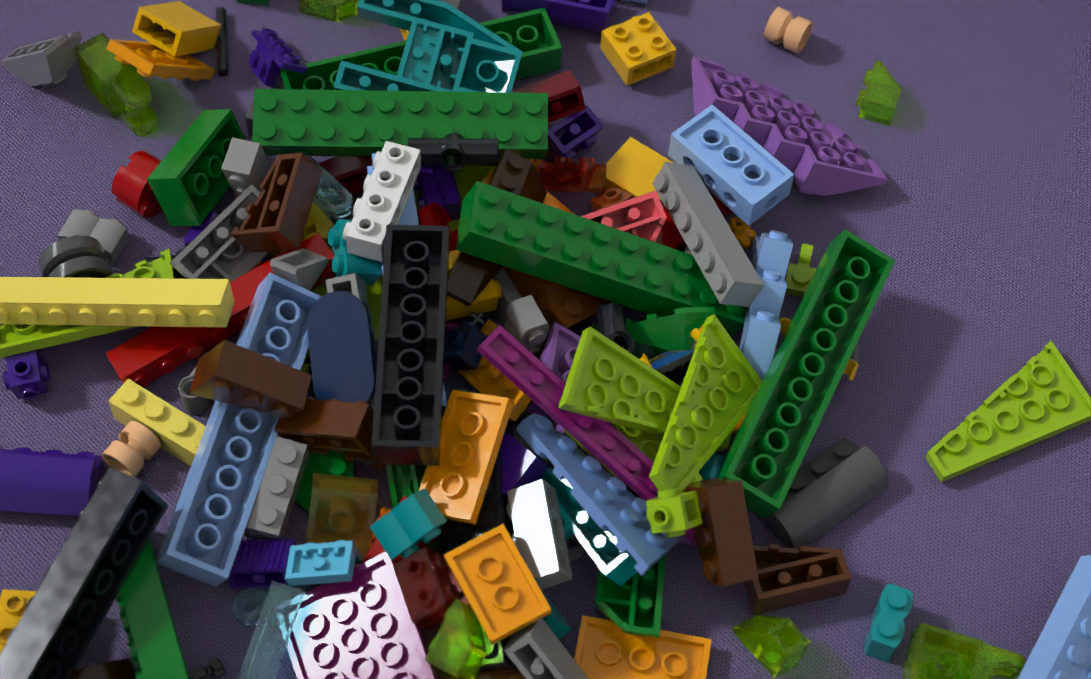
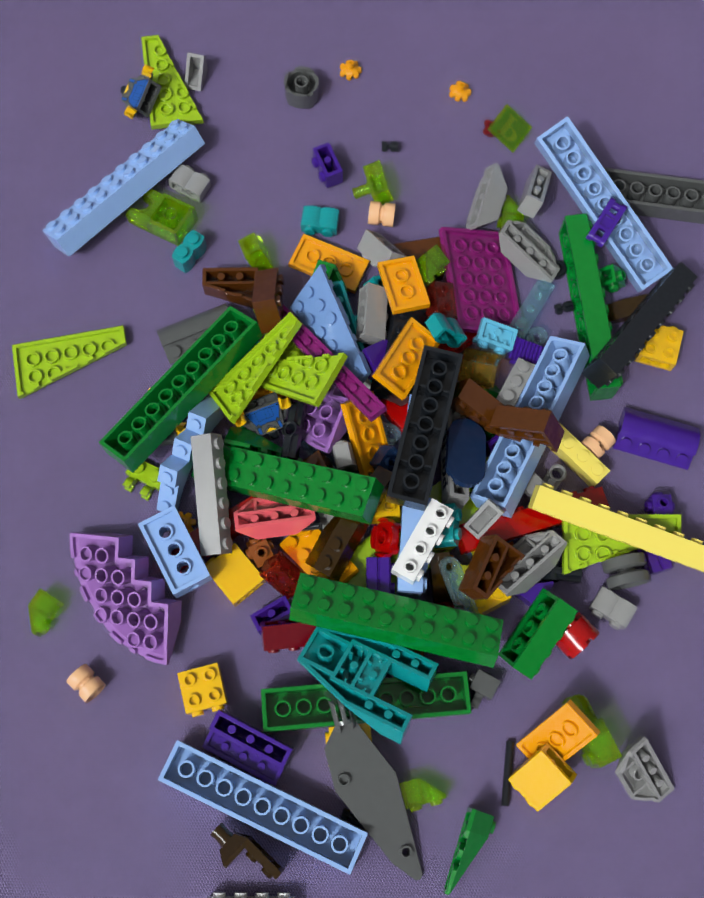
camera: 165 degrees left, 15 degrees up
light grey brick [221,137,271,198] -> none
dark purple bracket [249,28,307,88] -> none
black piece [408,133,499,171] -> none
lime brick [646,488,703,538] -> none

